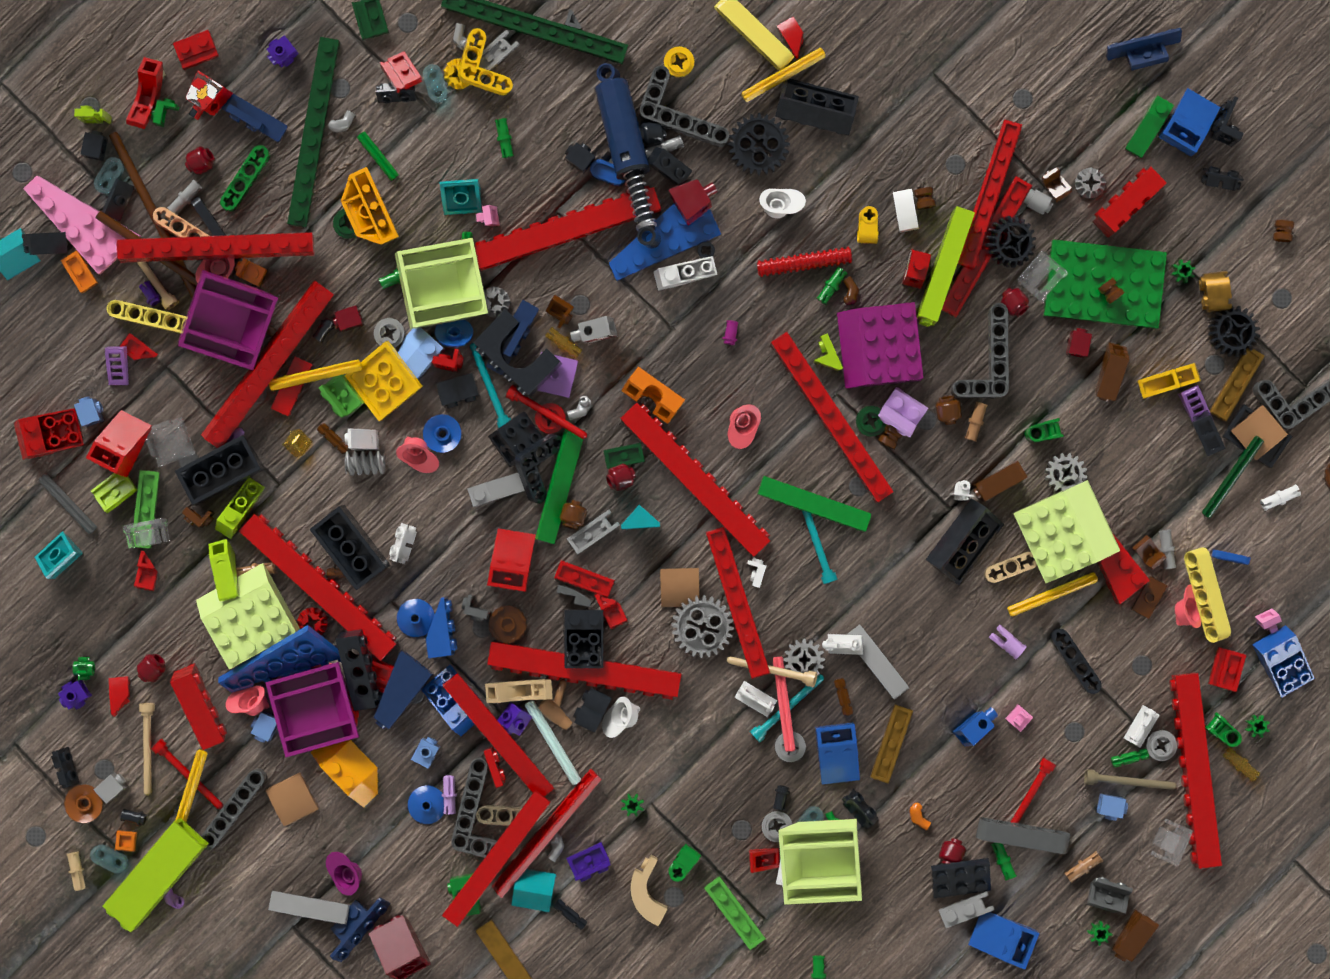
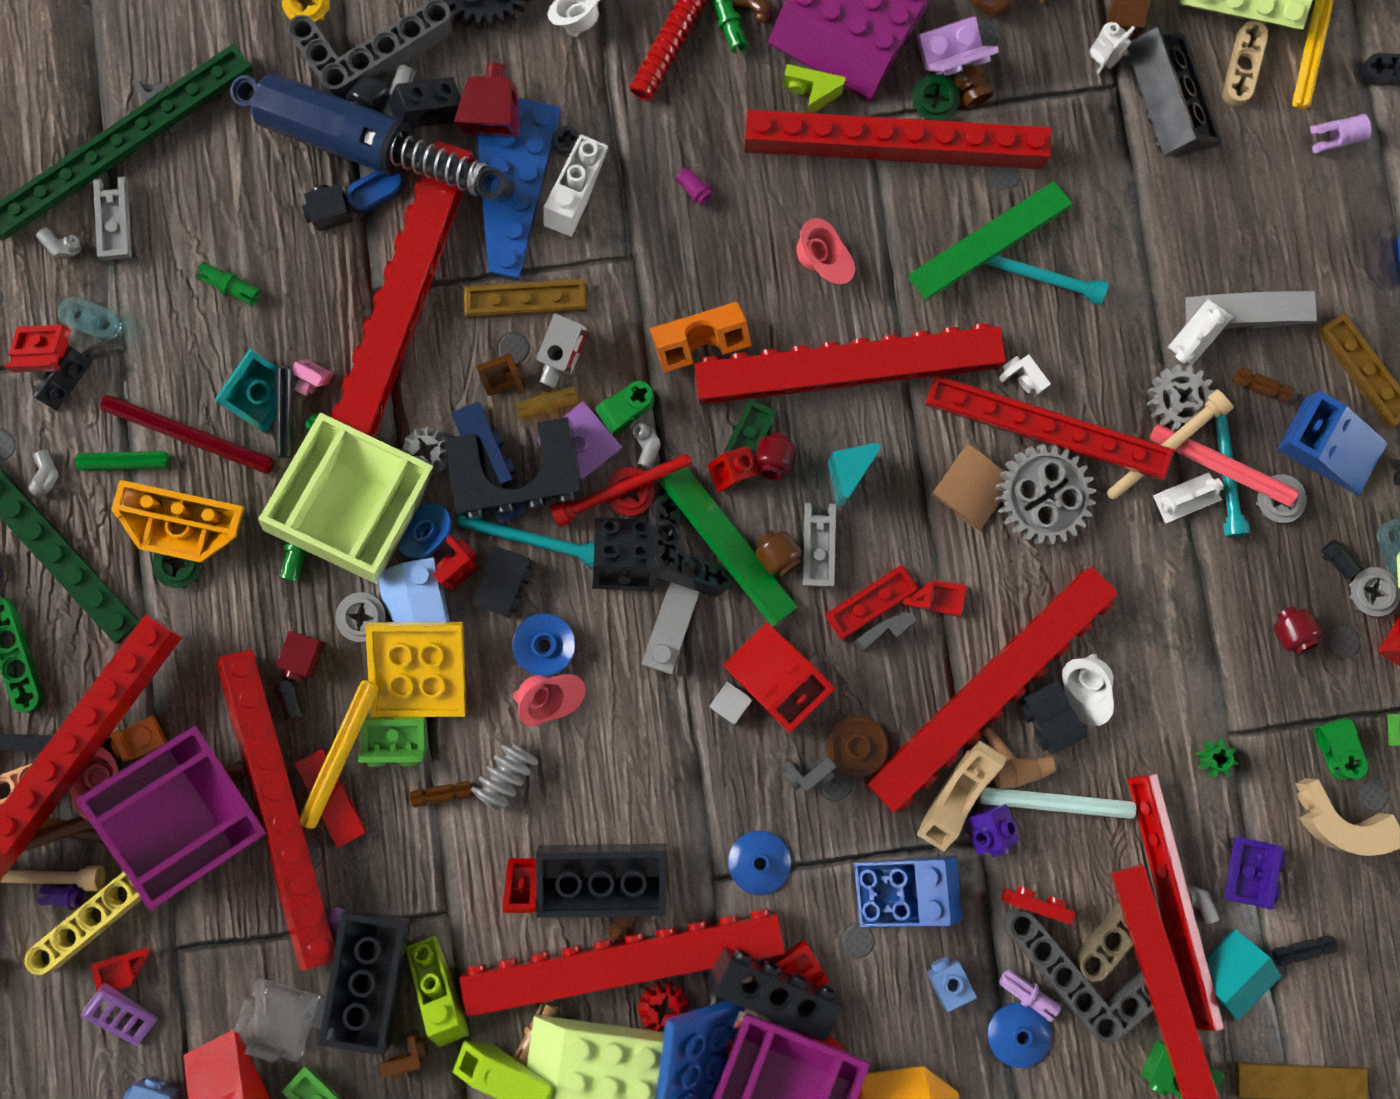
camera: 60 degrees left, 5 degrees down
clear yellow slope [282,429,313,457] -> none
white slope [345,428,379,451] -> none
dark blue slope [374,650,434,729] -> none
white hinge [389,523,417,564] -> none
blue slope [426,597,458,658] -> none
yellow gear [443,58,474,89] -> none
red tile [443,673,554,796] -> none
yellow beam [458,28,513,95] -> none
black slope [563,610,603,668] -> none
none -> dark red axle [99,395,275,474]
none -> black axle [275,366,293,458]
none -> pearl gold tile [464,279,587,318]
none -> red slope [502,858,536,913]
none -> green piece [595,381,655,435]
none -> red bracket [707,446,759,493]
none -> light grey slope [709,682,753,725]
none -> dark red head [1273,606,1322,655]

